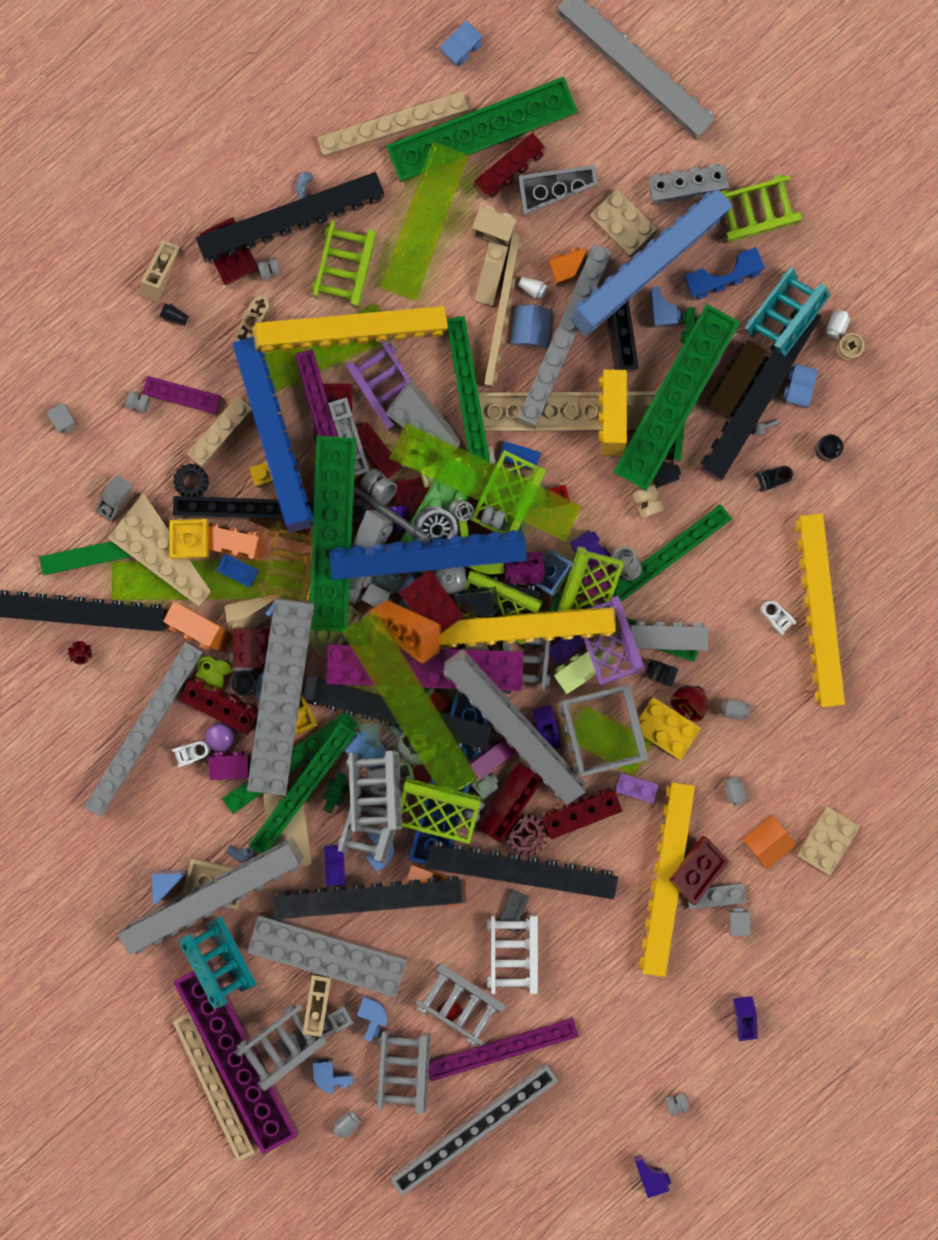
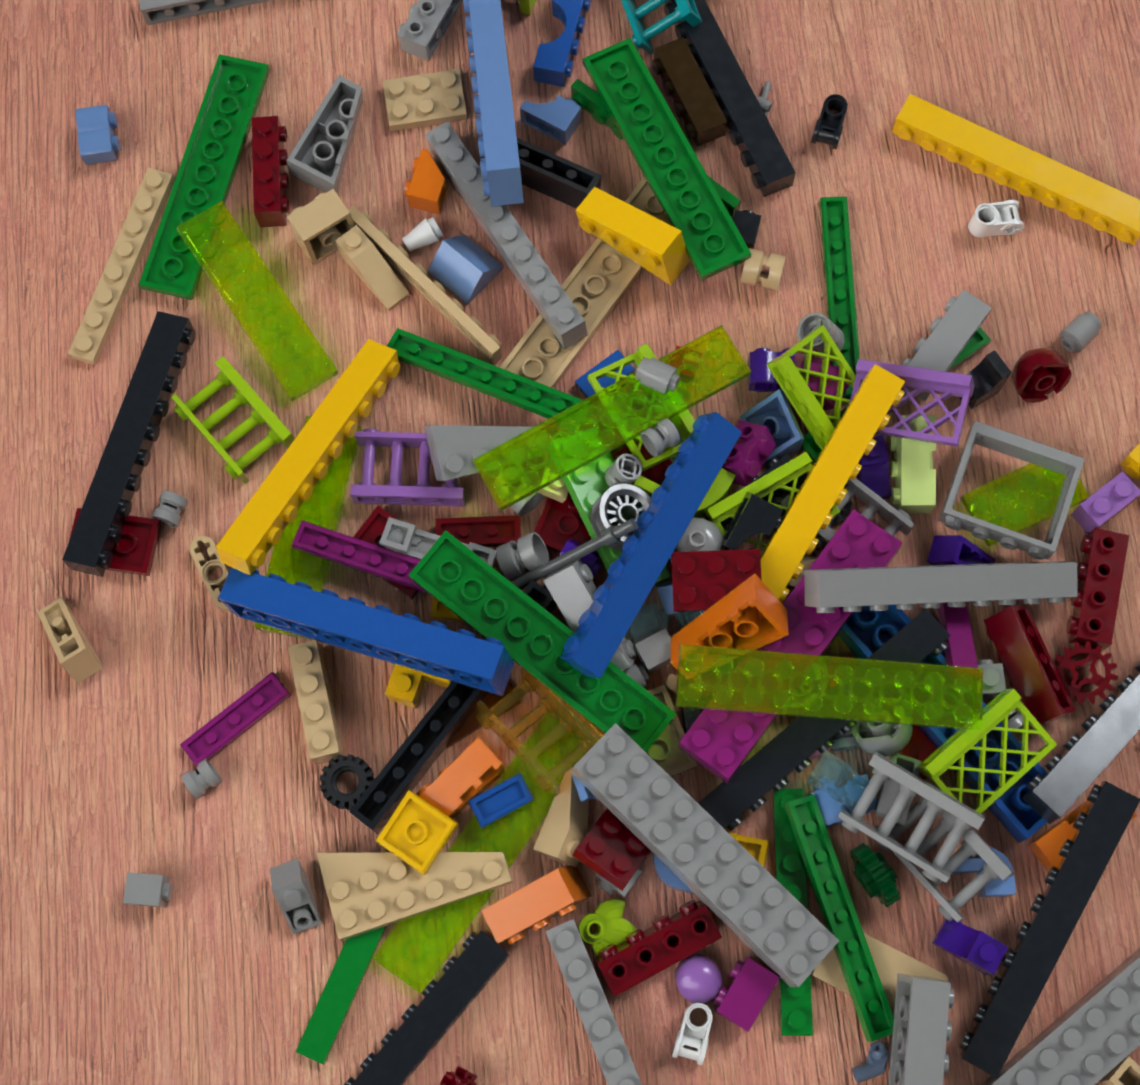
camera: 50 degrees left, 15 degrees down
black cone [159,303,189,326] -> none
black wheel [231,671,258,696] -> none
sand blue arm [295,172,313,199] -> none
yellow plate [638,697,701,760] -> none
medium blue brick [783,364,818,409] -> none
black wheel [814,434,844,462] -> none
none -> light grey brick [635,357,680,395]

